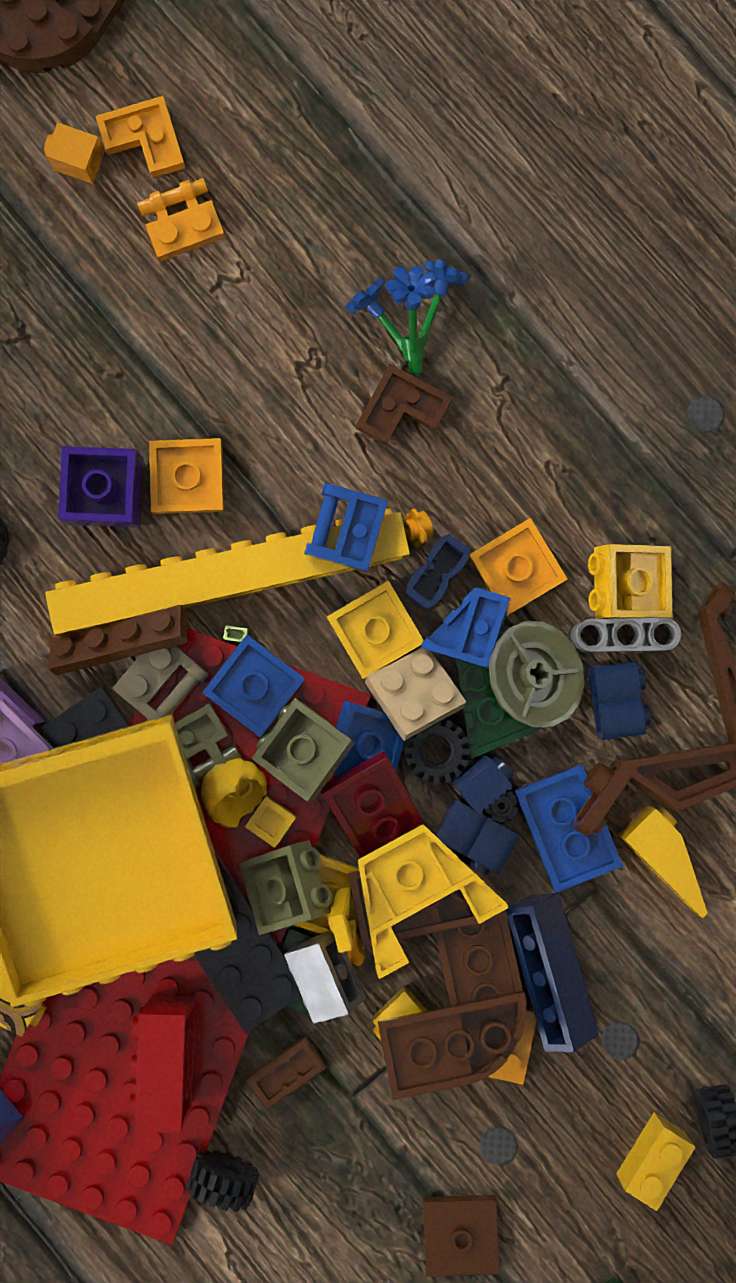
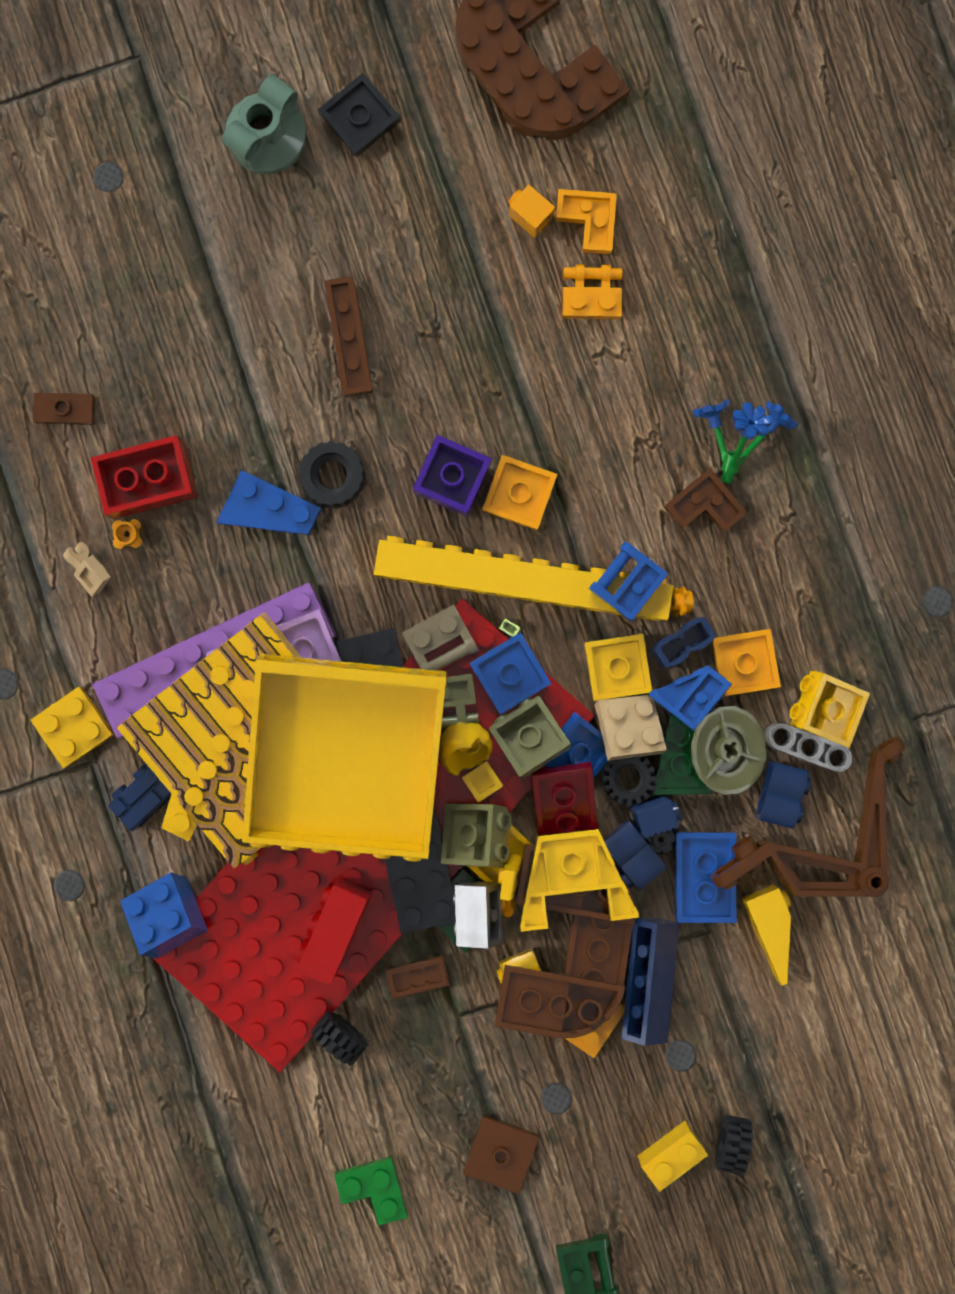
camera: 25 degrees right, 0 degrees up
reddish brown plate [49,605,187,675] -> none

